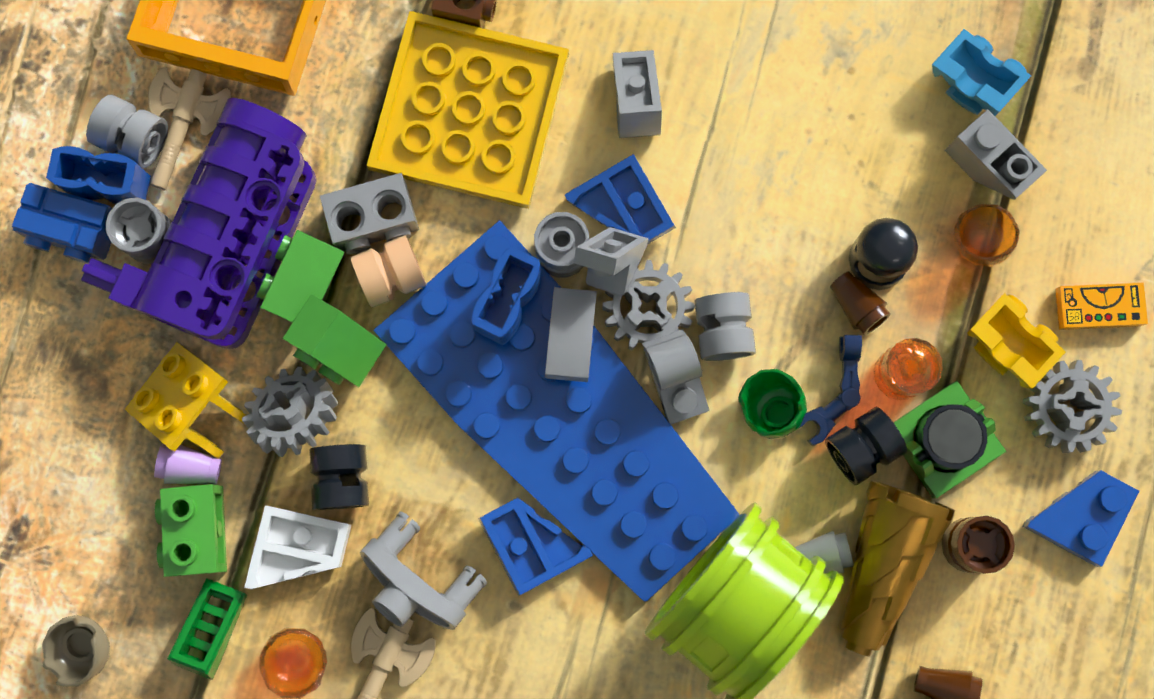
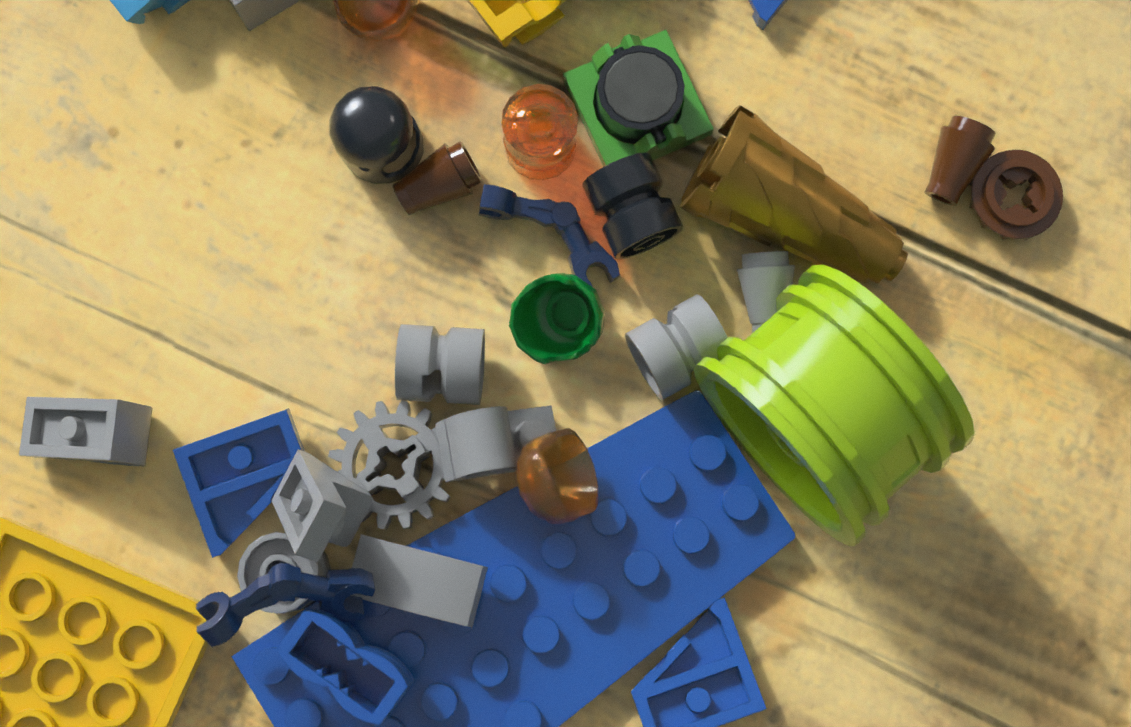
camera: 85 degrees left, 0 degrees up
reddish brown wheel [942,516,1015,574] -> none
none -> dark blue piece [196,563,375,647]
none -> clear orange hair [516,428,598,524]
none -> light grey wheel [625,294,728,401]

